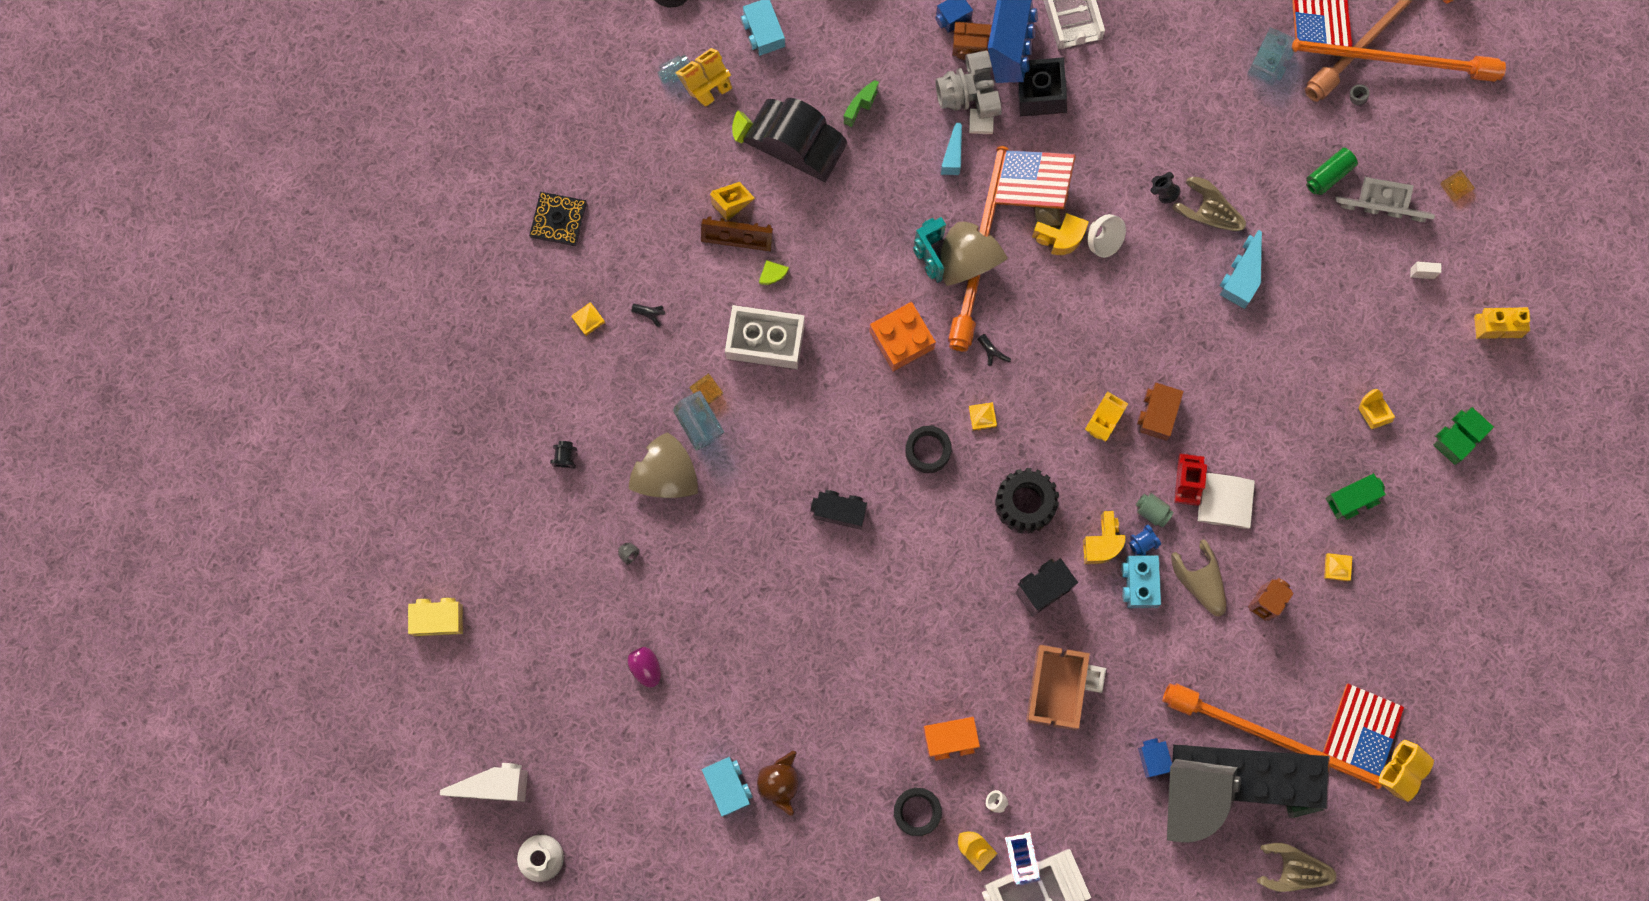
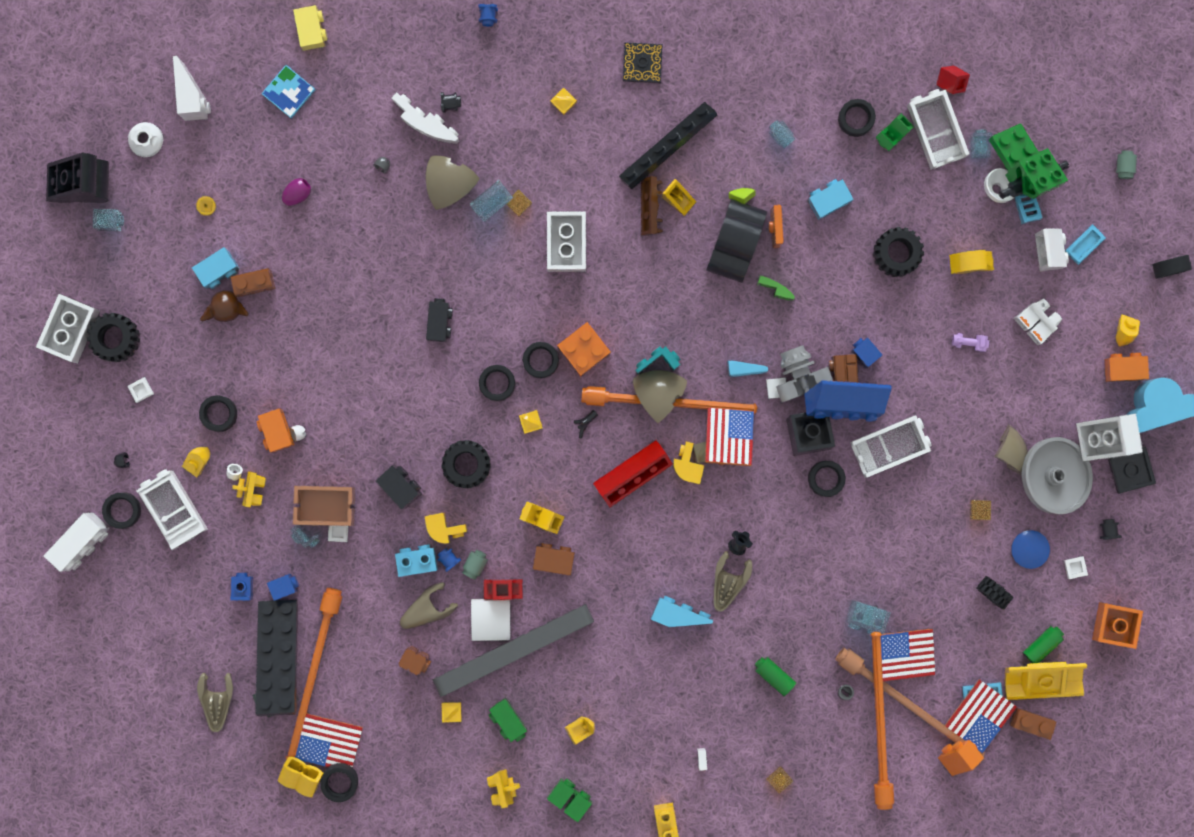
camera: 80 degrees right, 10 degrees up
black bar [631,303,665,327] -> none
yellow hips [676,48,733,106] -> none
lime tile [759,260,789,285] -> none
slope [1005,832,1041,886] -> none
white piece [1088,214,1126,258] -> none
dark grey brick [1167,759,1241,842] -> none
light grey bracket [1335,177,1435,222] -> none
none -> yellow tile [196,196,216,216]
none -> blue brick [230,573,253,600]
none -> dark orange brick [231,268,276,297]
none -> yellow hips [232,472,266,507]
none -> tile [261,65,316,119]
none -> white hinge [290,425,306,442]
none -> clear light blue bracket [290,525,322,548]
none -> black tyre [321,763,358,802]
none -> white slope [392,92,459,144]
none -> dark grey beam [432,604,594,697]
none -> blue brick [478,4,498,27]
none -> yellow hips [487,769,520,808]
none -> black tyre [522,341,559,379]
none -> red brick [593,440,673,508]
none -> black plate [619,102,717,190]
none -> orange plate [769,205,784,248]
none -> black tyre [808,460,846,497]

